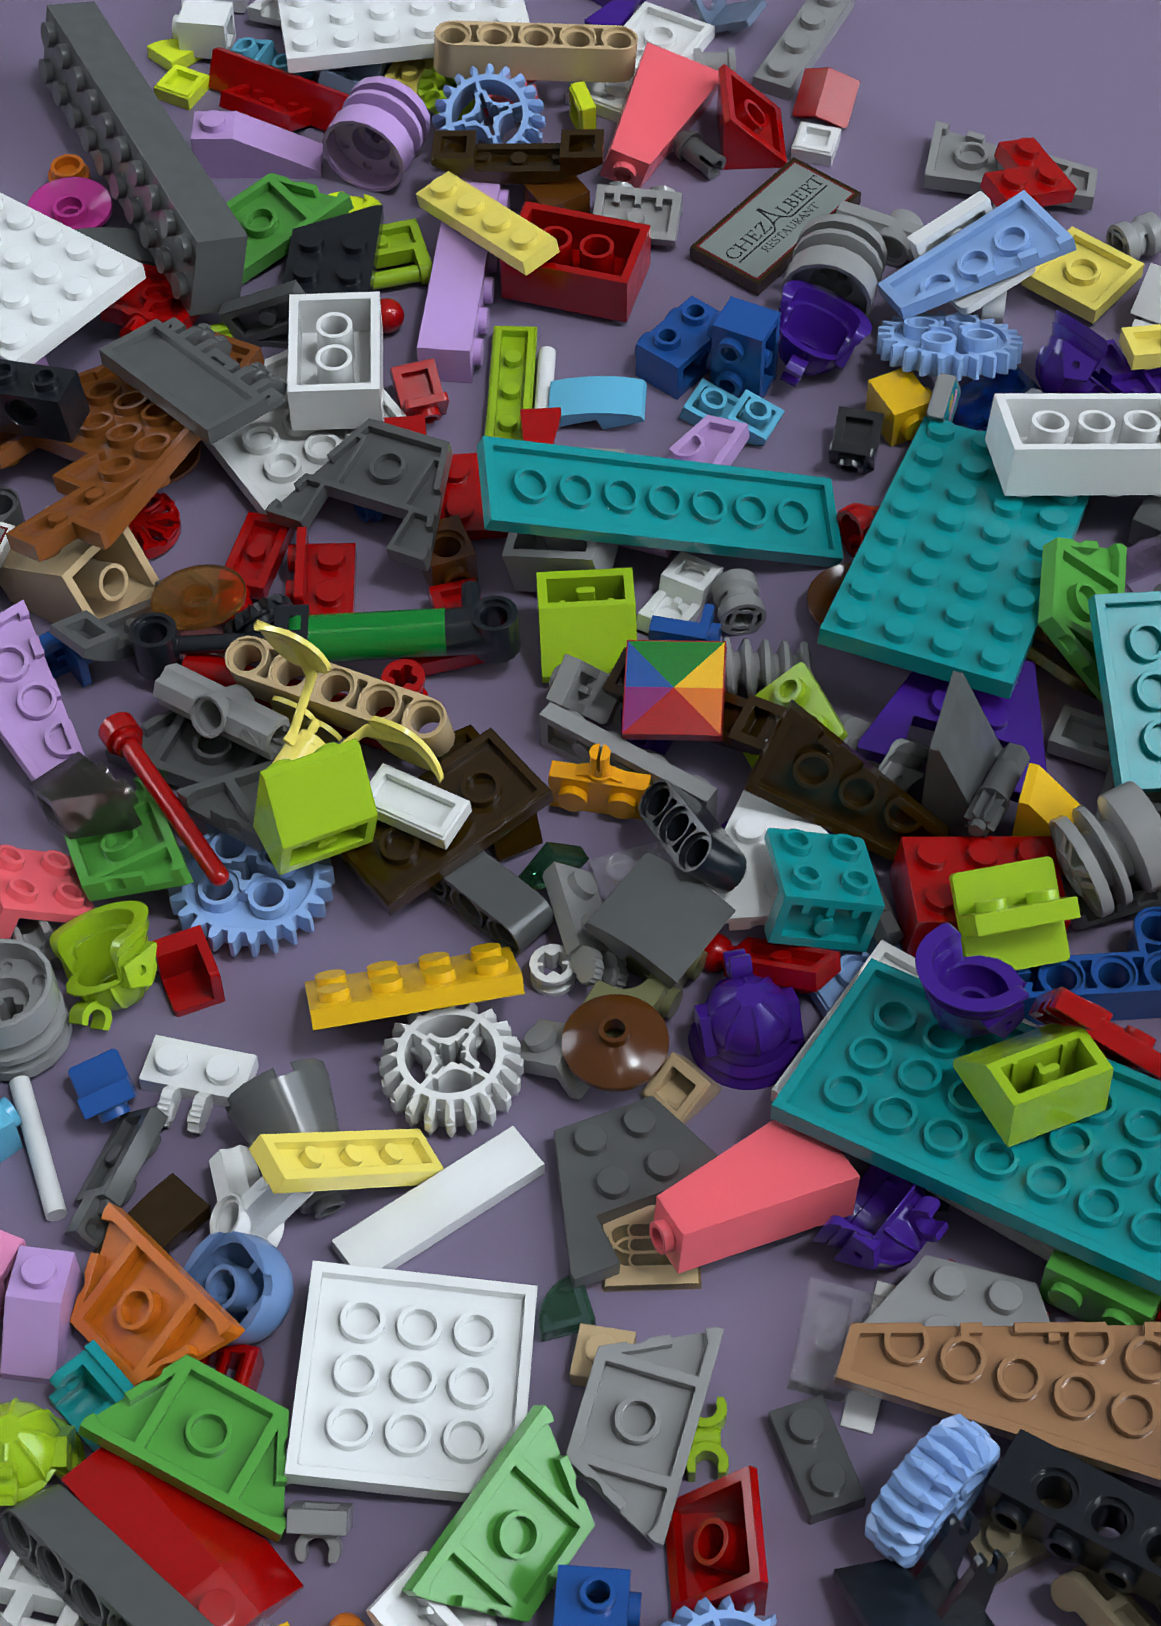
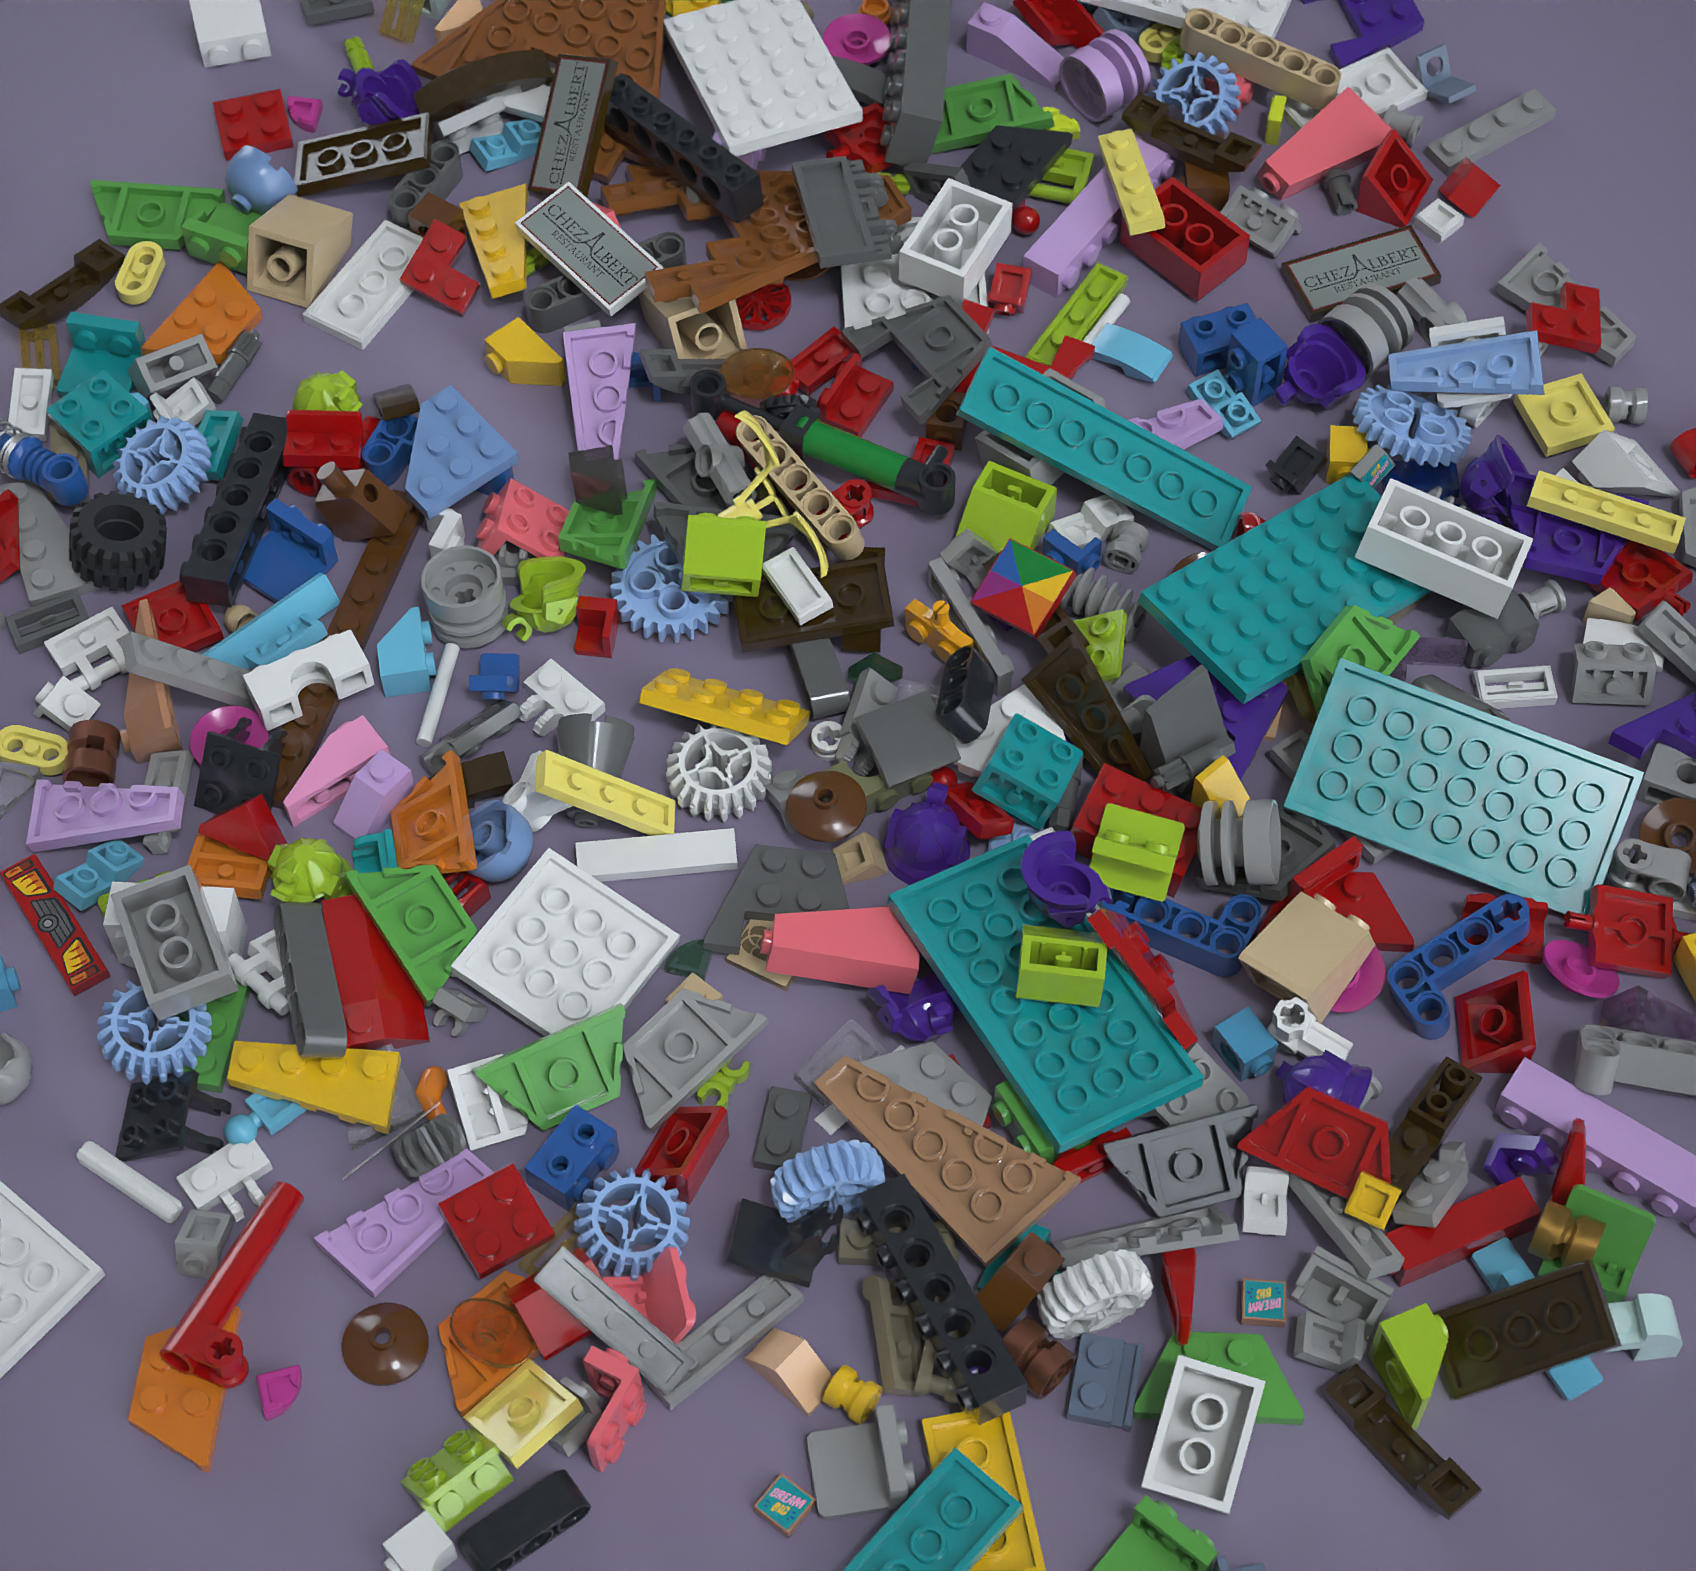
camera: 30 degrees right, 5 degrees up
red piece [98,712,229,887] -> none

